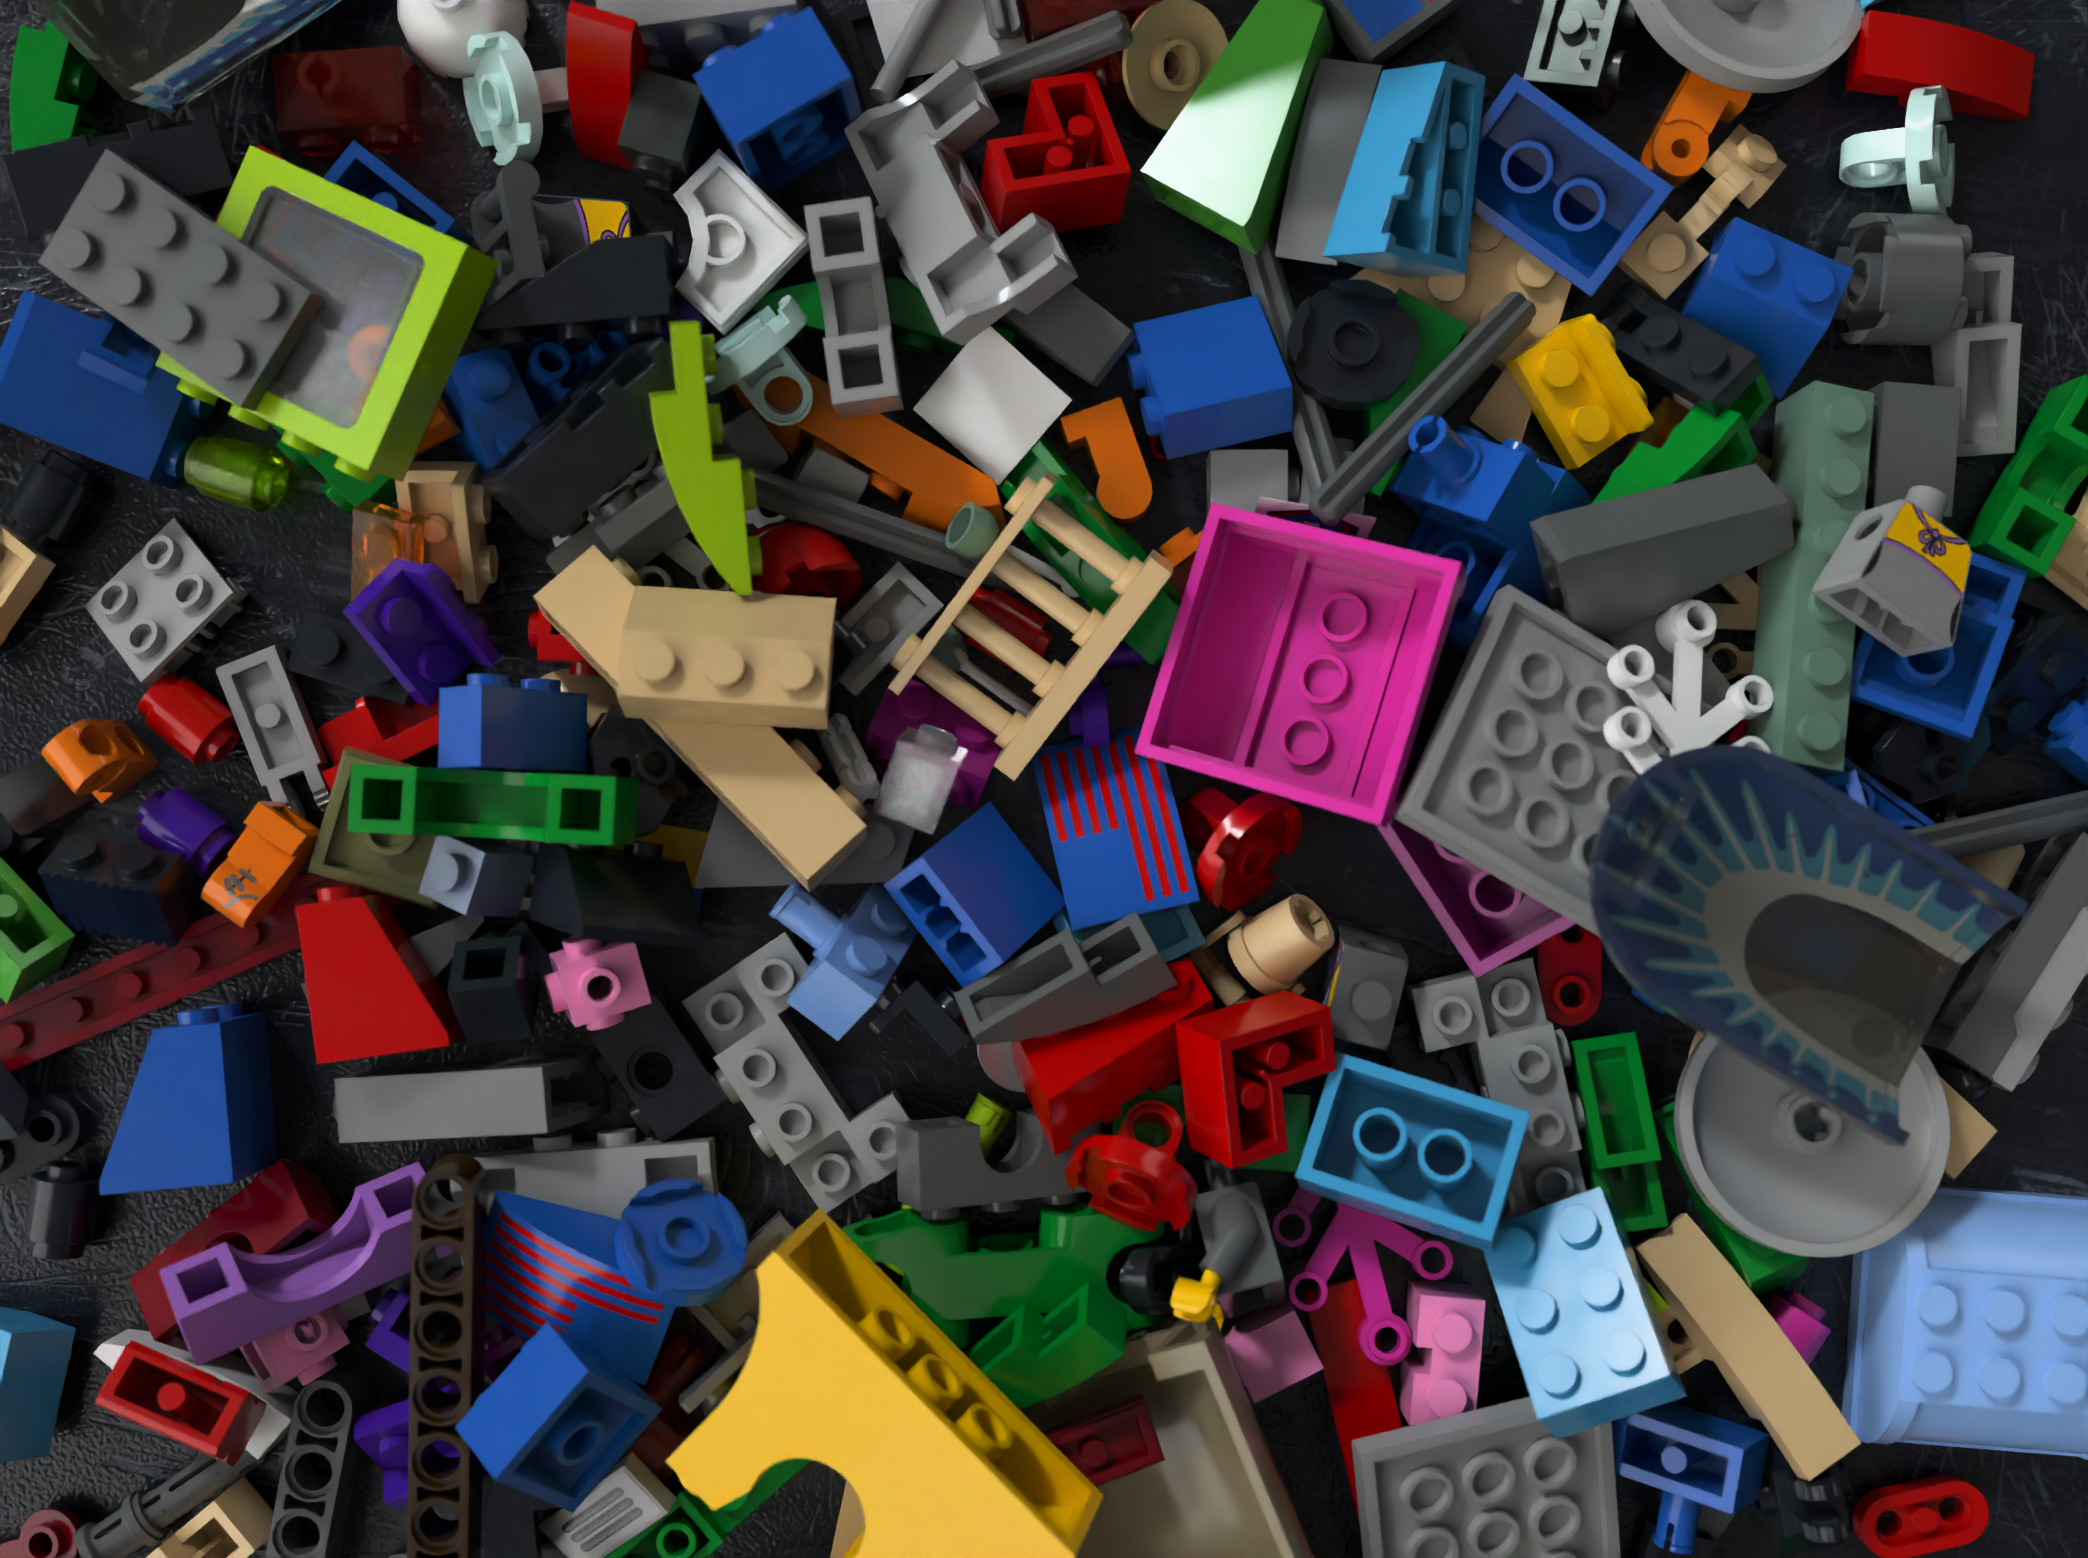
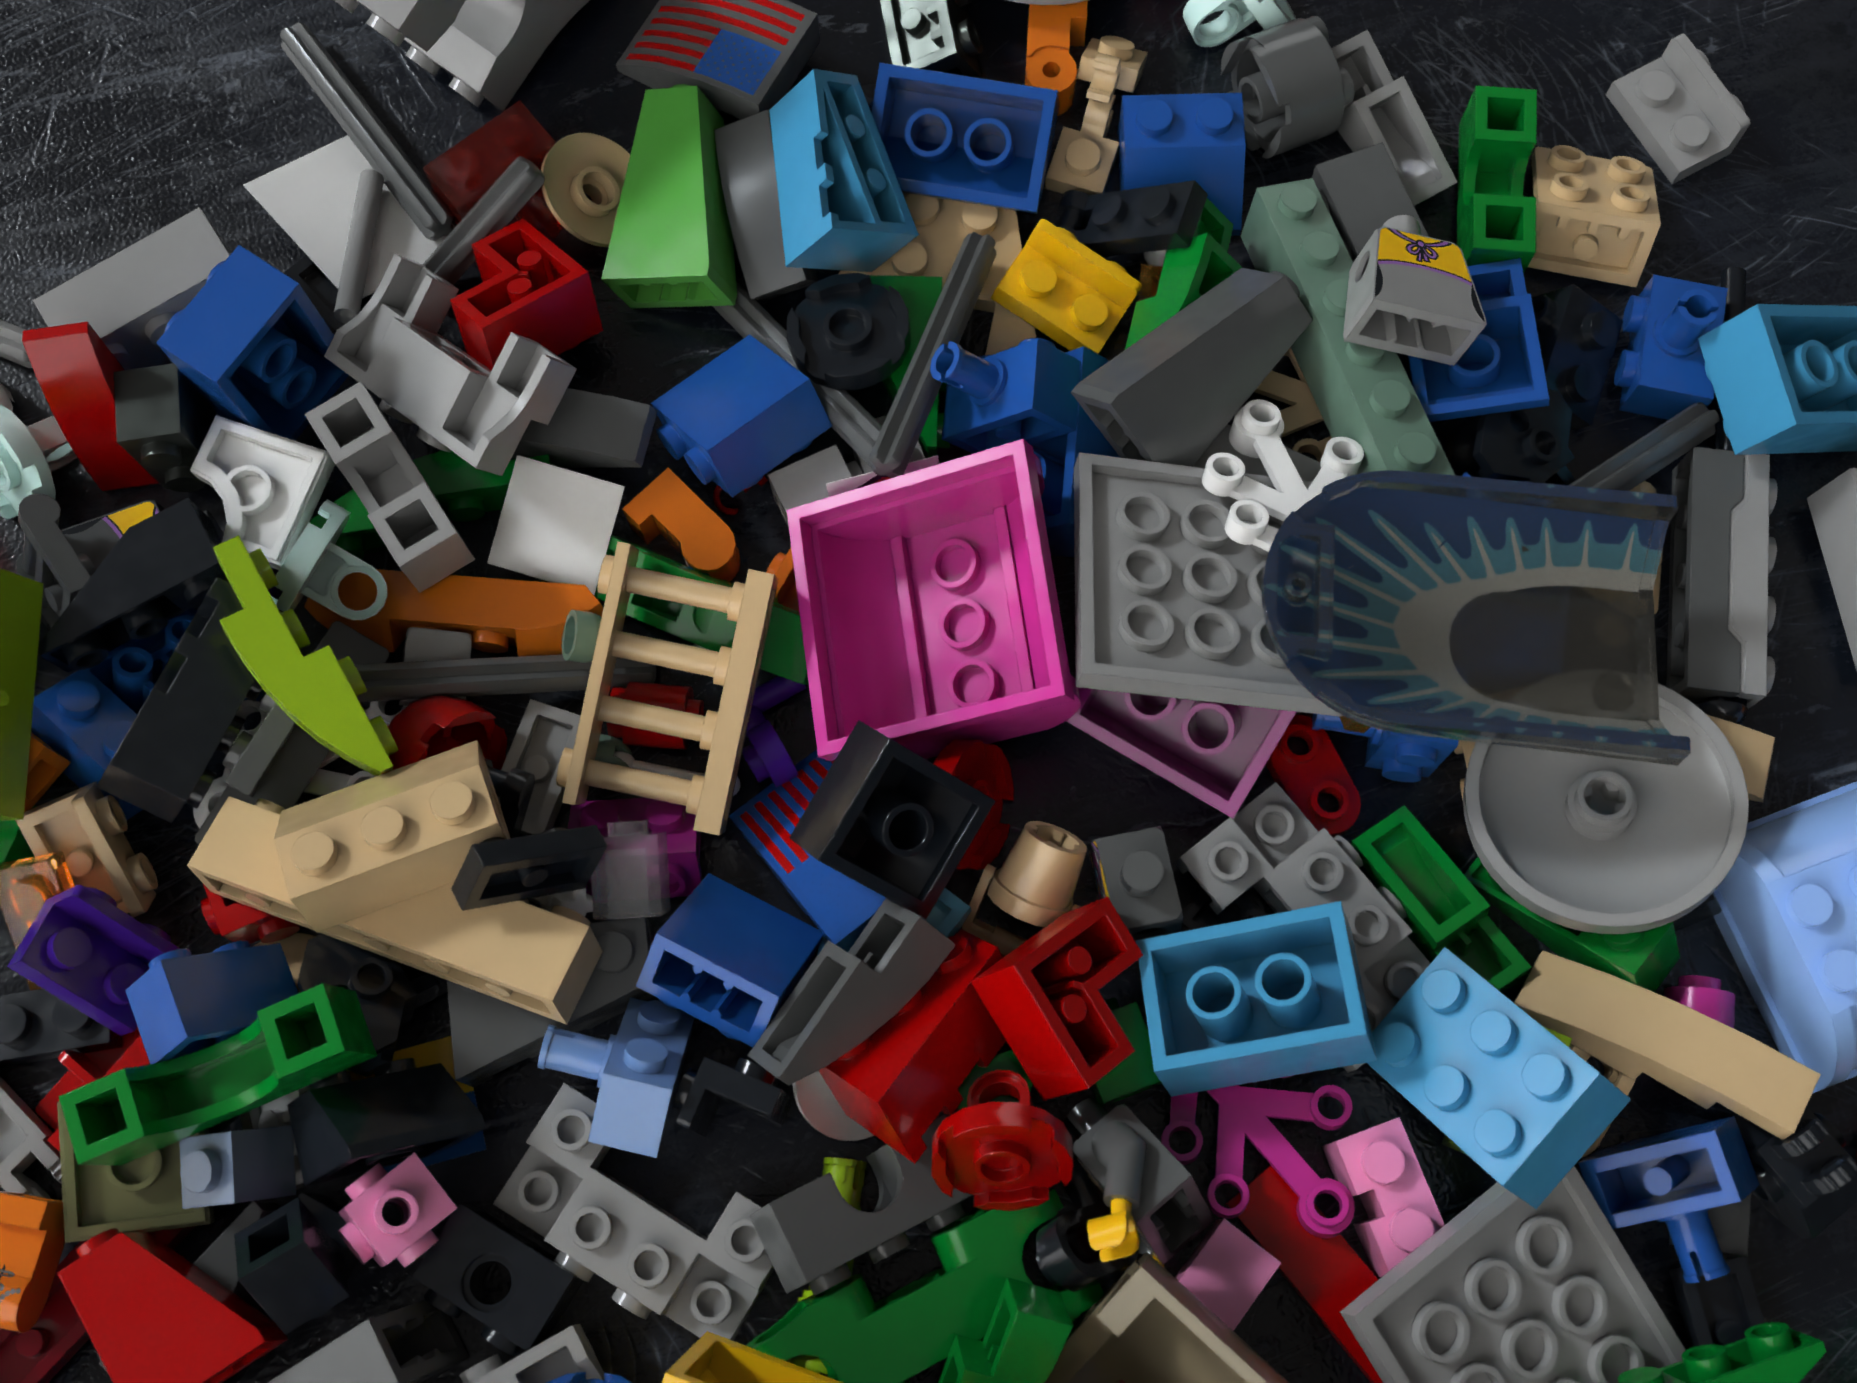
camera: 25 degrees left, 15 degrees down
none -> black plate [451,825,608,911]
none -> black slope [789,720,995,919]

